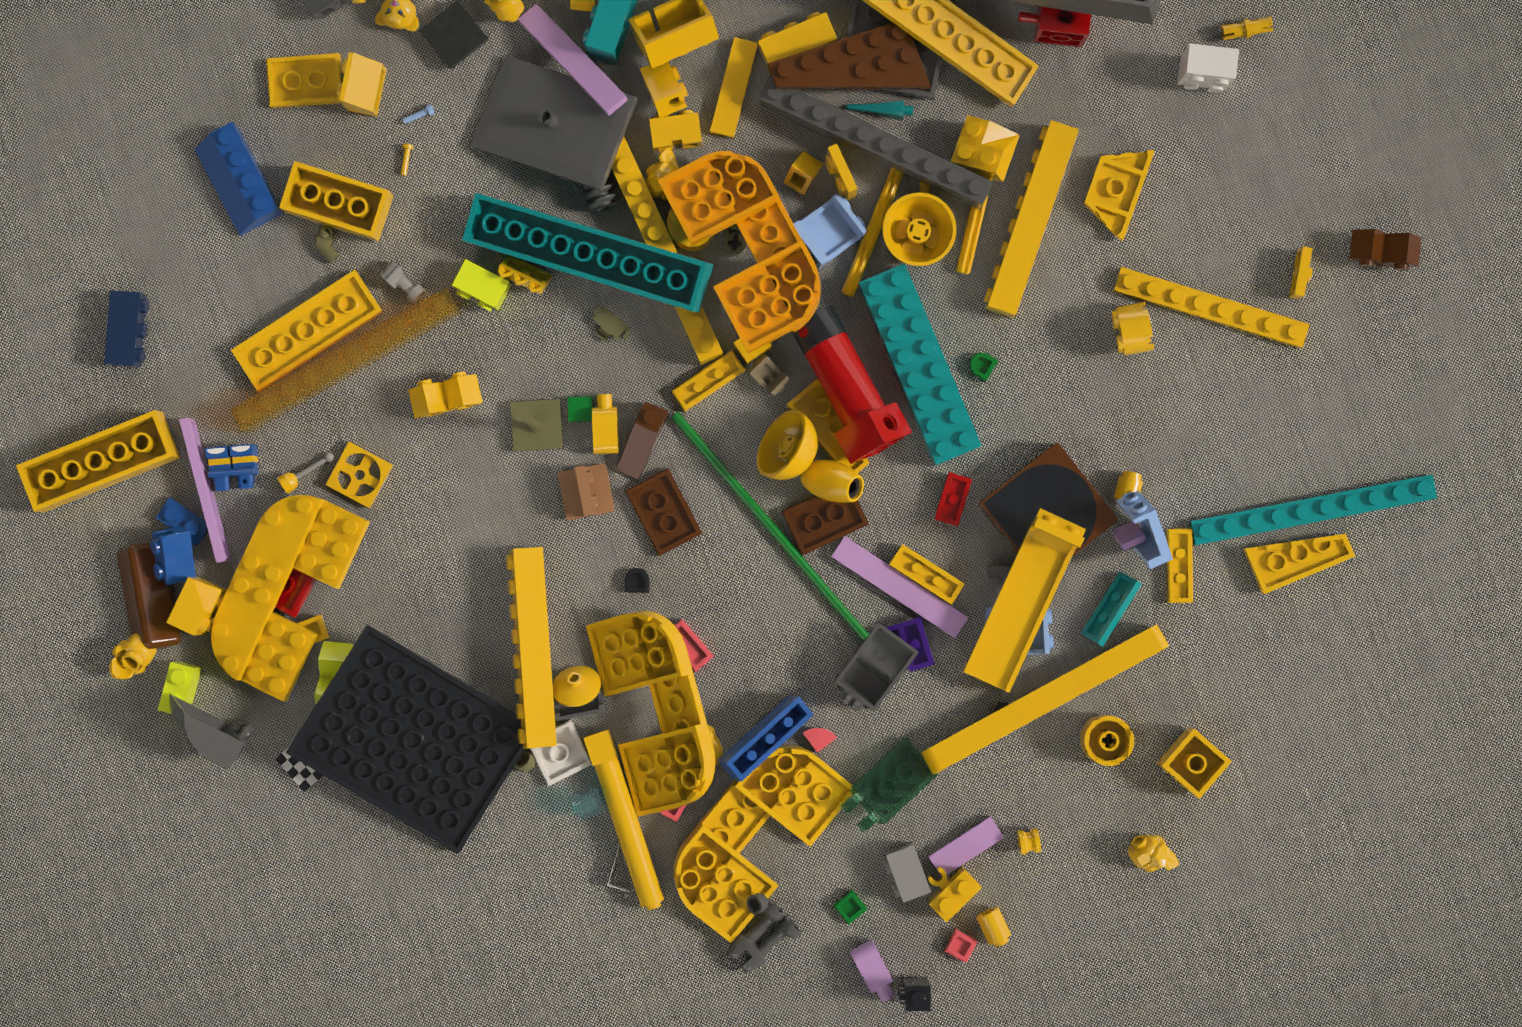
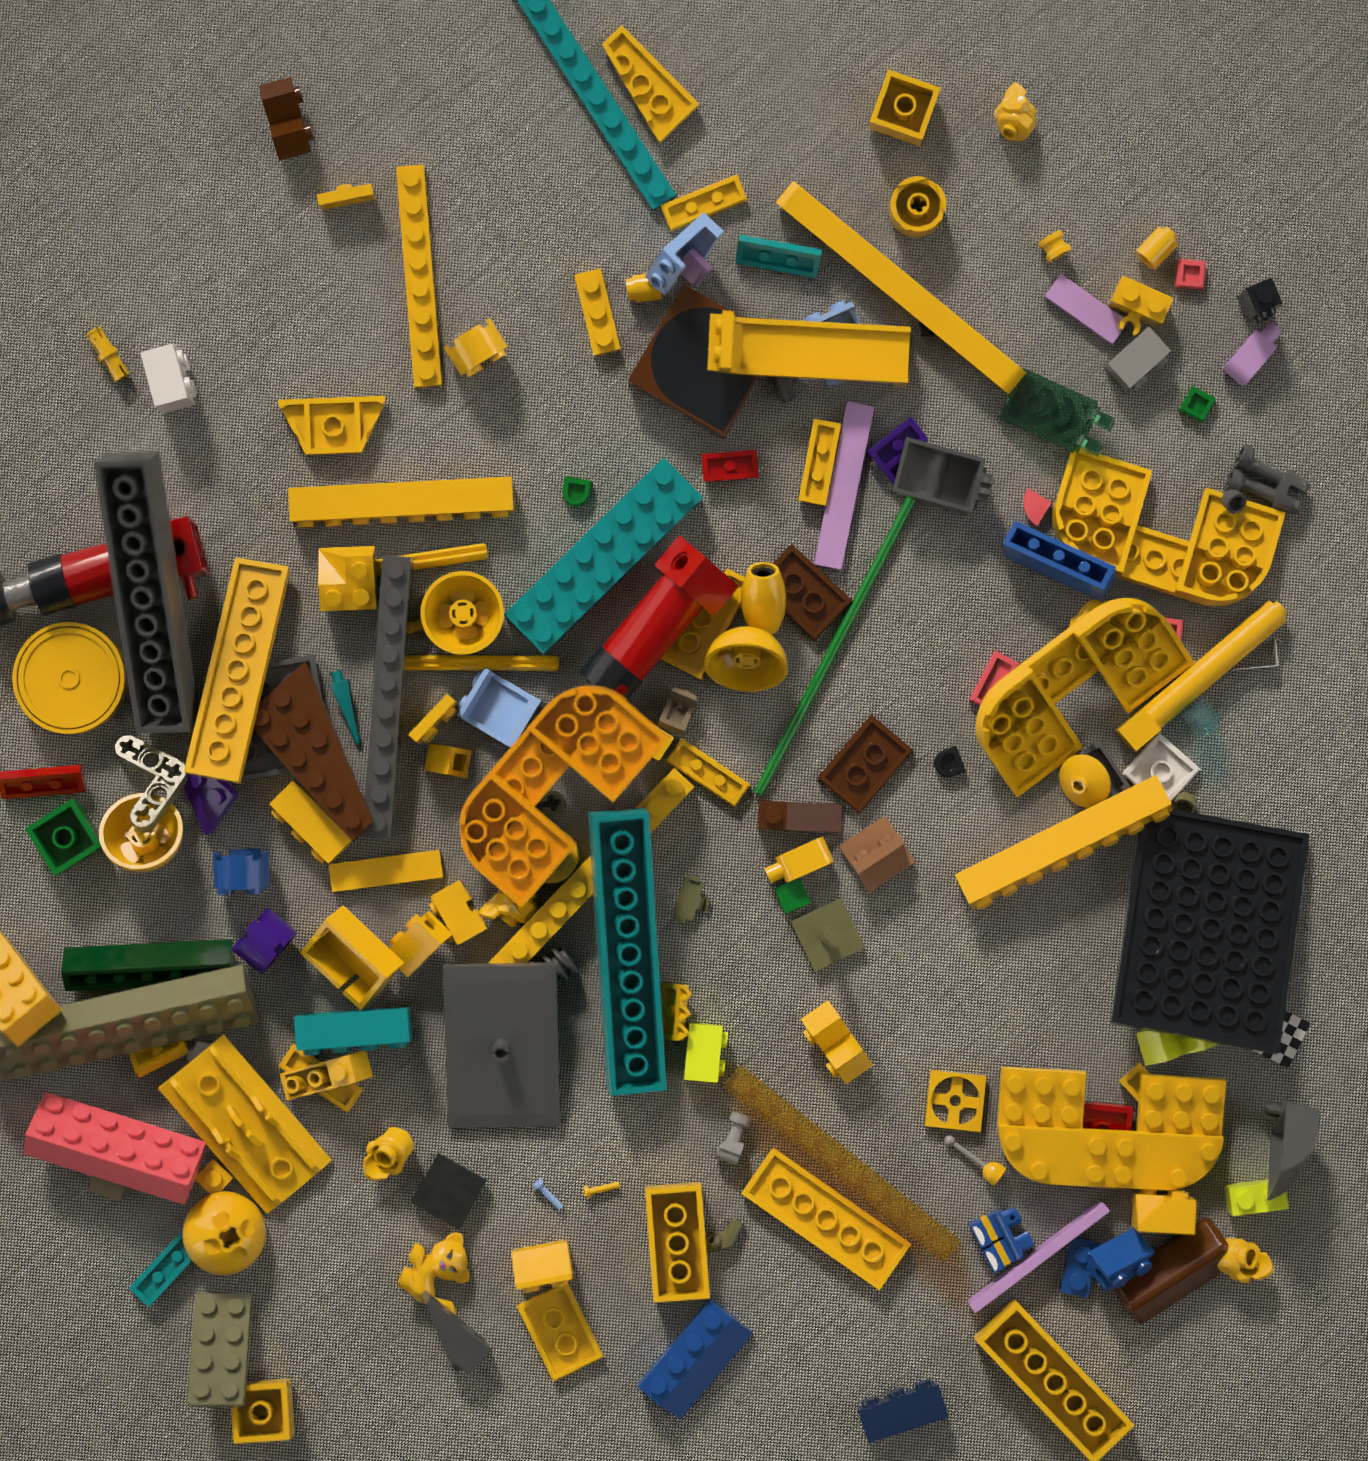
camera: 115 degrees left, 0 degrees up
lavender tile [518,4,628,116] -> none
none -> yellow plate [574,268,621,357]

